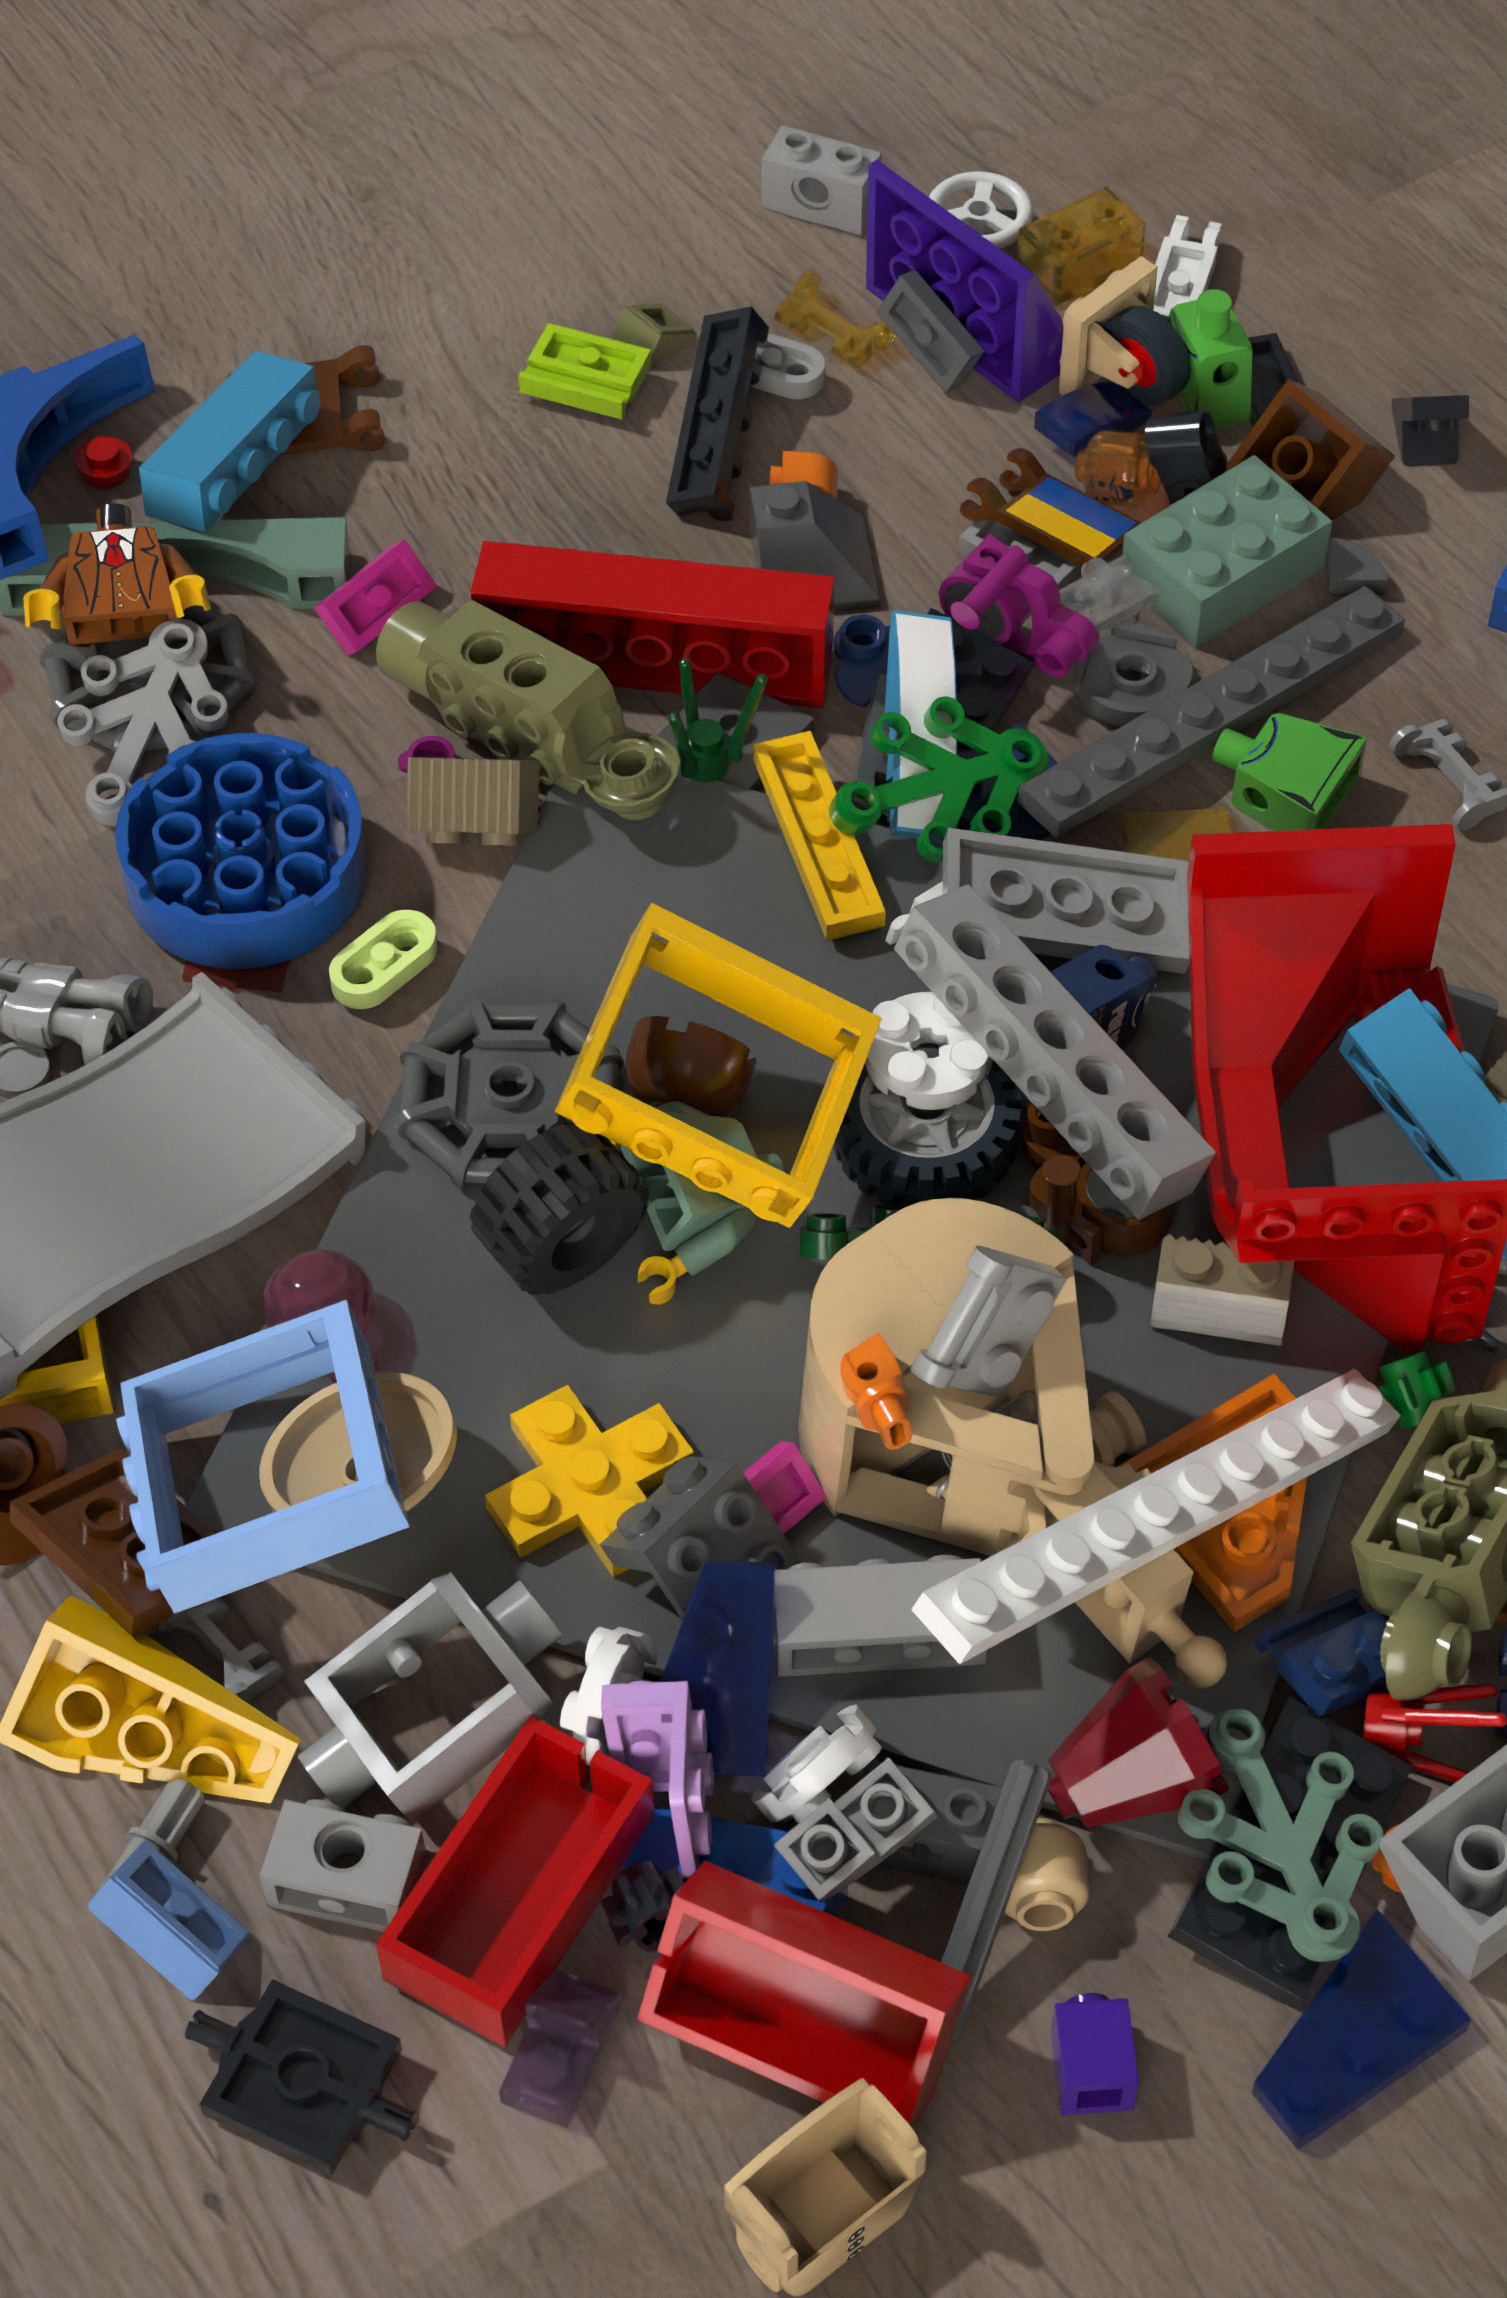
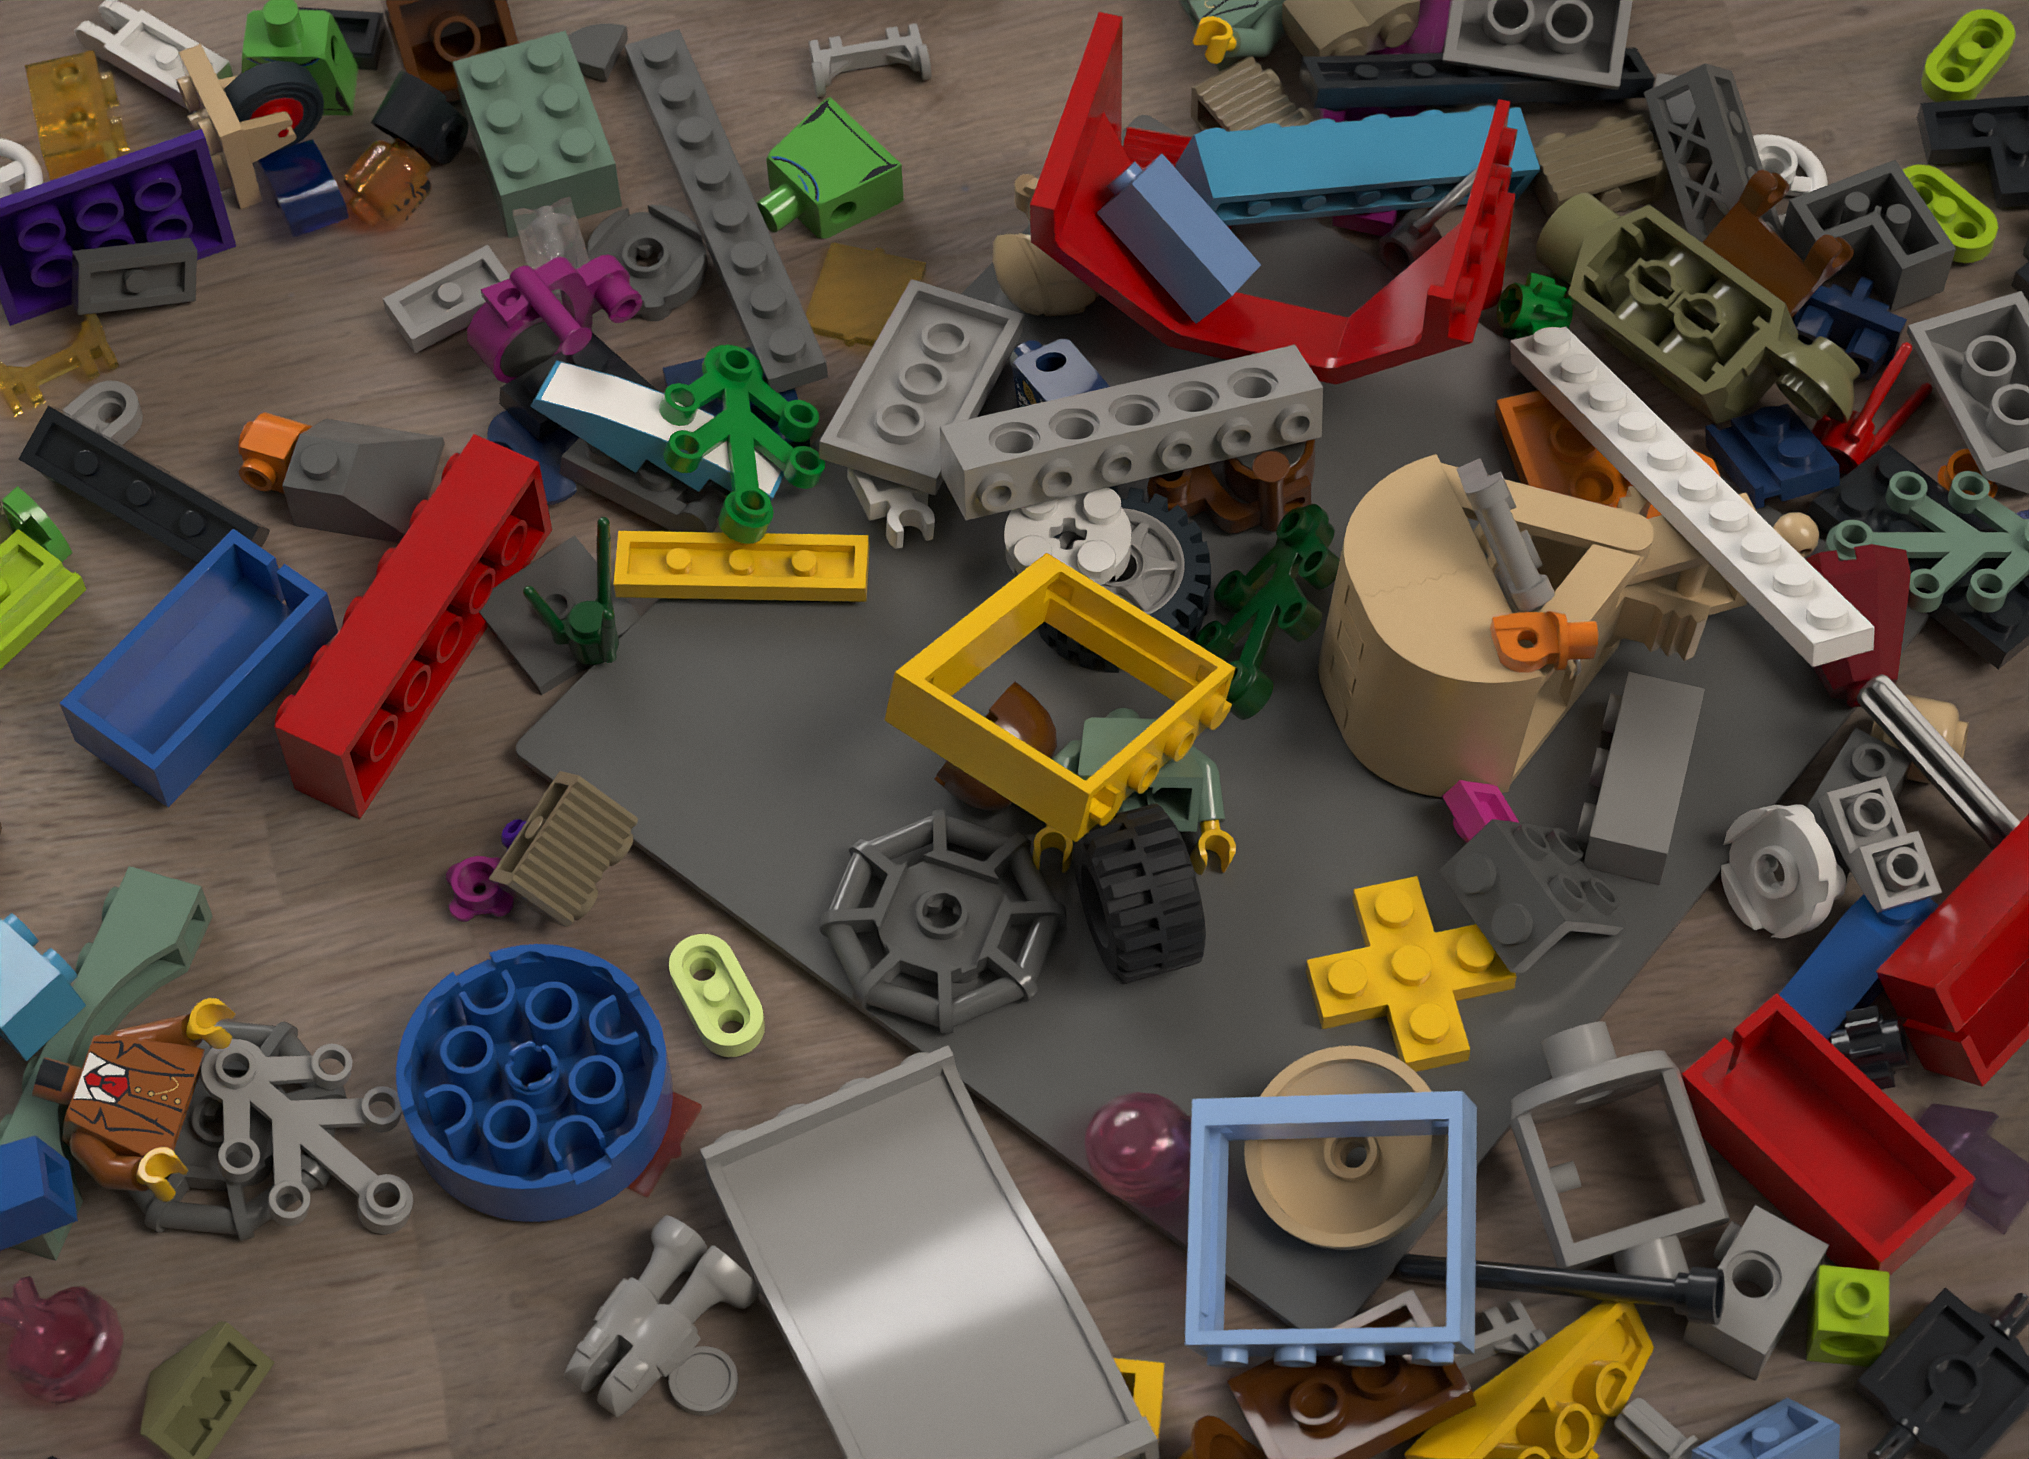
camera: 70 degrees left, 5 degrees up
dark pink plate [314,539,437,655] -> none
olive brick [376,599,680,820] -> none
white plate [560,1627,657,1765] -> none
lavender bracket [601,1680,714,1879] -> none
clear blue wing [660,1560,777,1777] -> none
flag [959,448,1141,573] -> none
dark tan brick [1150,1234,1294,1346] -> none
none -> bright green tile [2,486,72,562]
none -> blue piece [59,529,338,808]
none -> medium blue brick [1097,154,1261,323]
none -> black piece [1395,1254,1725,1325]
none -> lime brick [1806,1265,1889,1367]

